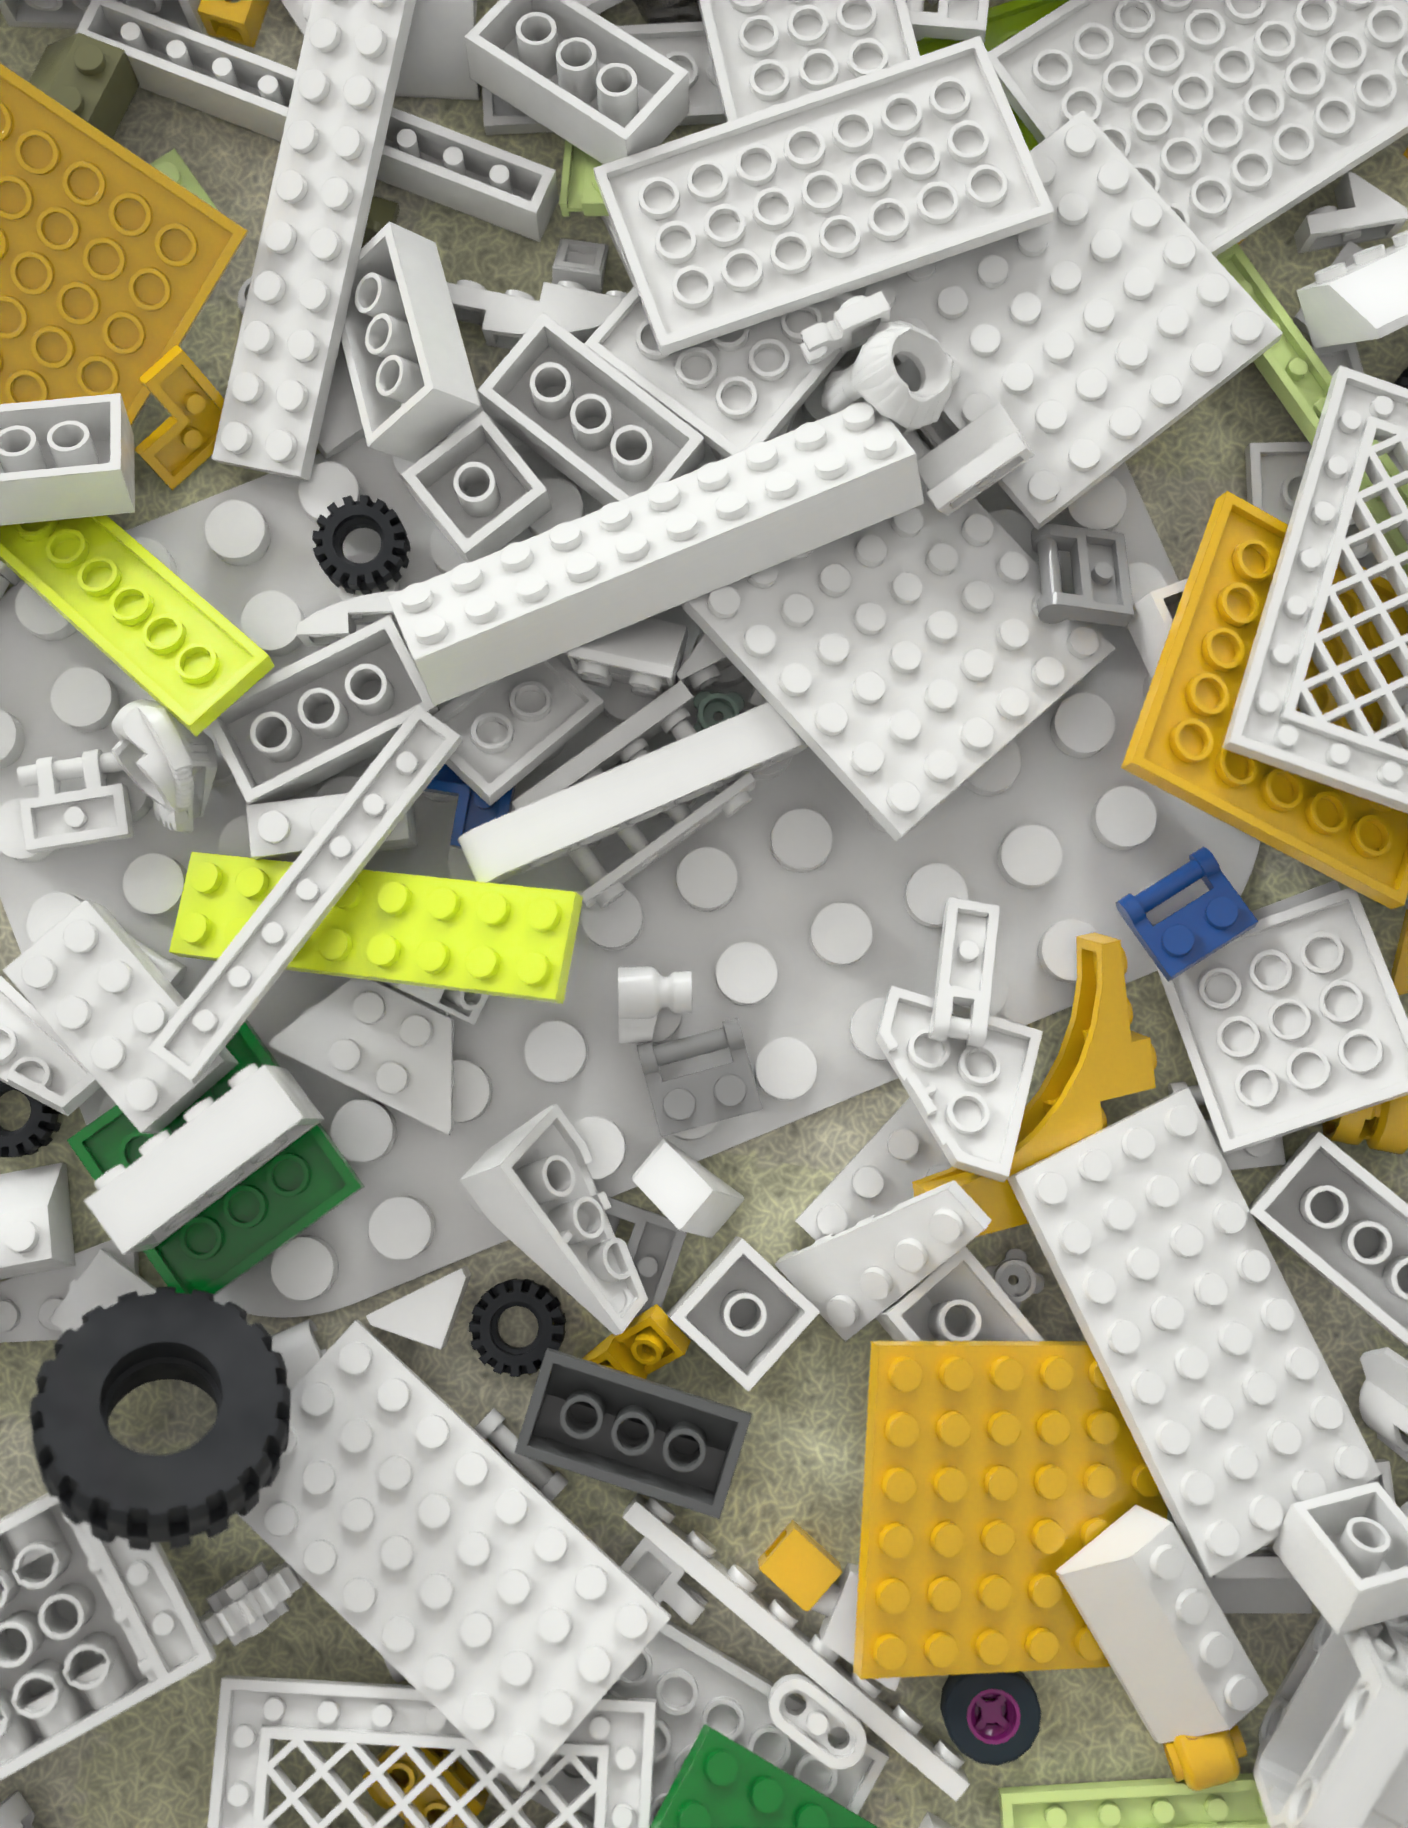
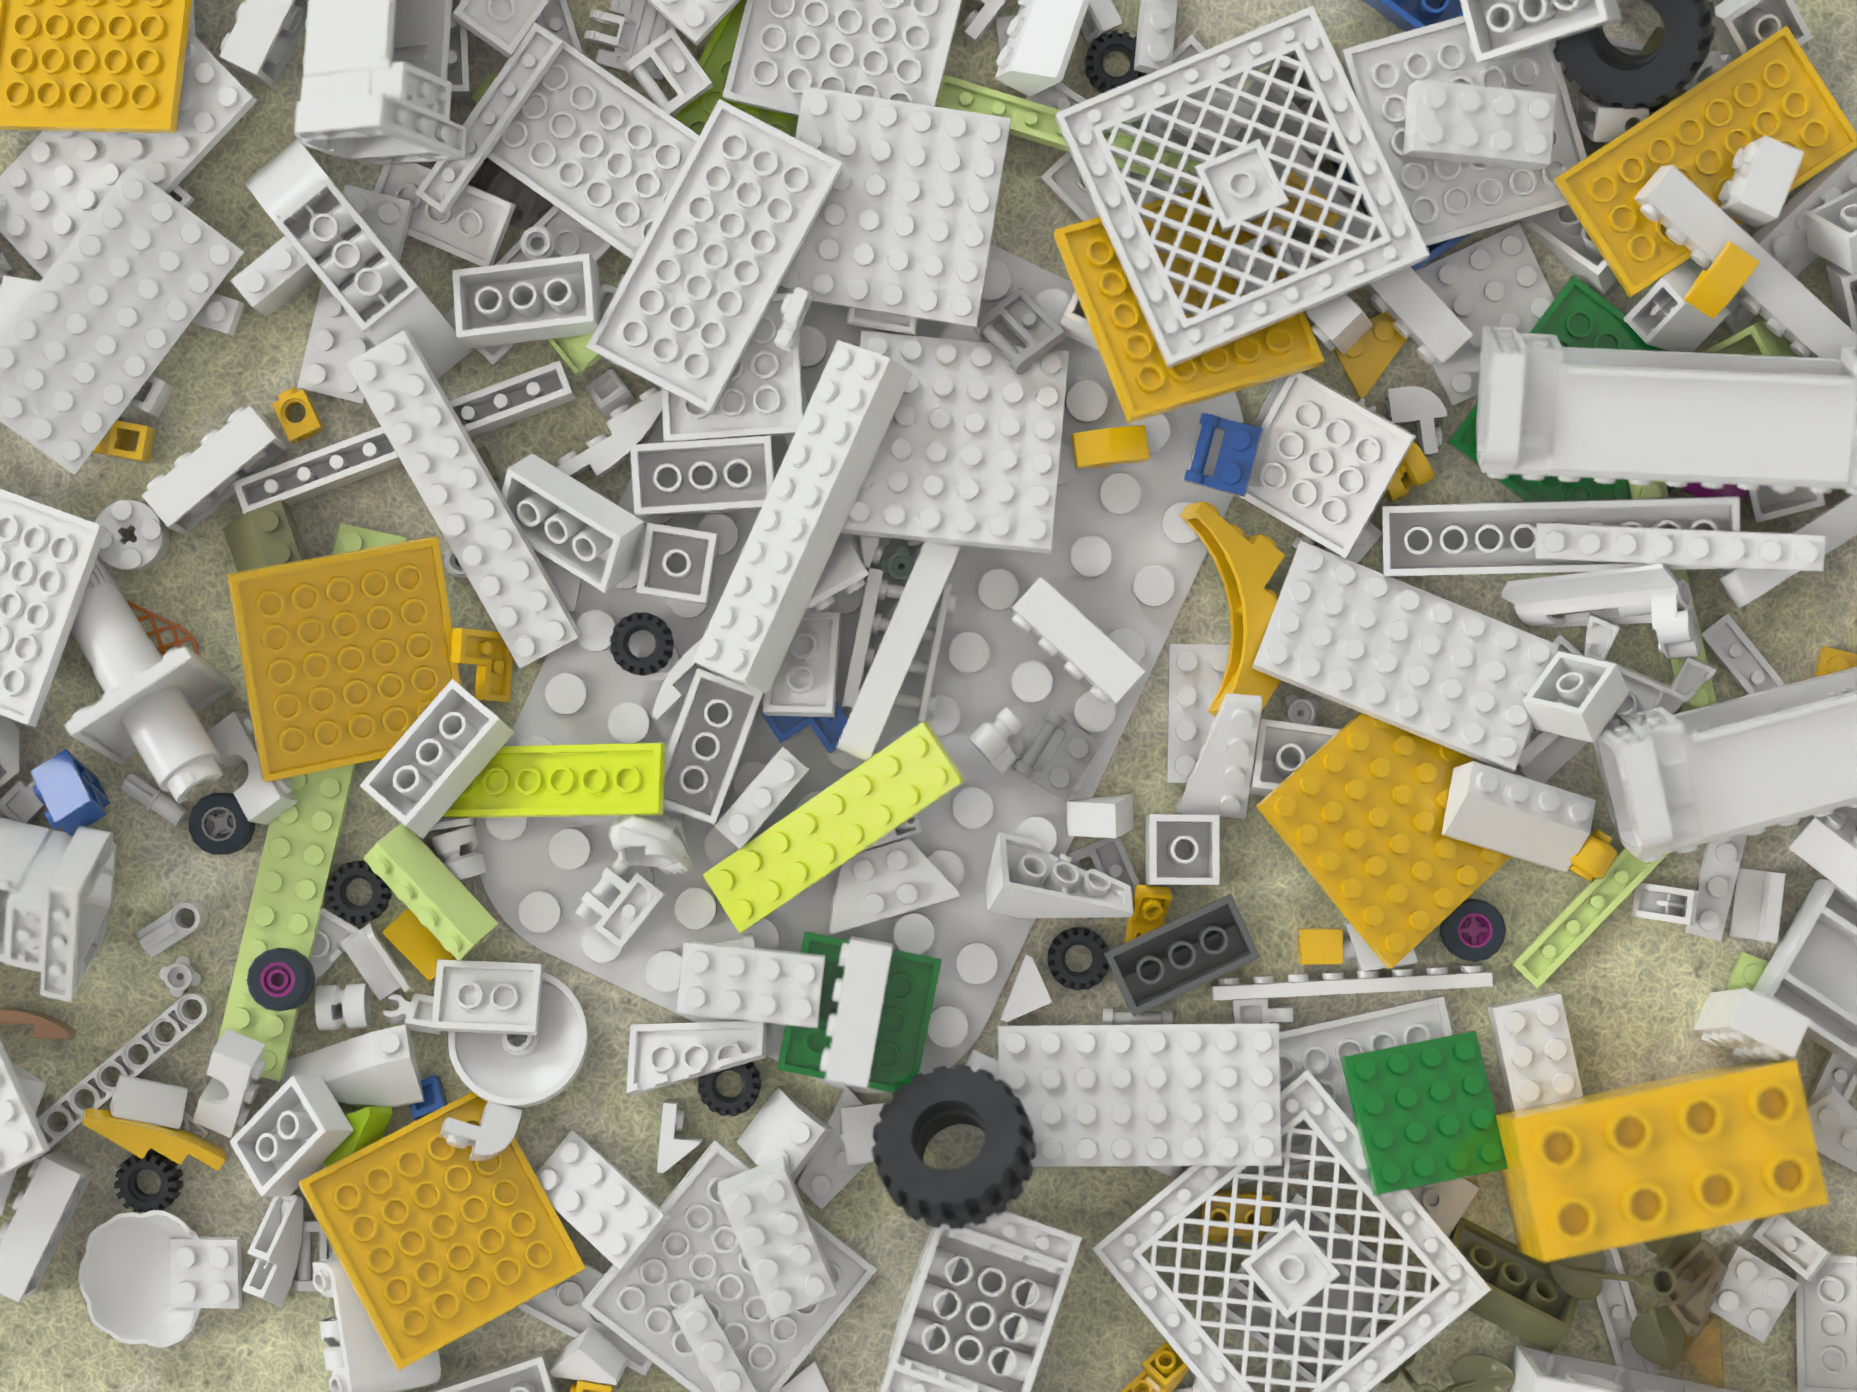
camera: 45 degrees left, 5 degrees up
white plate [148,705,462,1084] -> none
white gear [198,1561,306,1646] -> none
white plate [768,1674,867,1770] -> none
white piece [821,320,954,436] -> none
white plate [875,985,1043,1183] -> none
white panel [917,402,1035,516] -> none
white plate [929,897,1000,1048] -> none
none -> white plate [520,226,555,260]
none -> white brick [1011,576,1146,704]
none -> yellow slope [1071,425,1150,469]

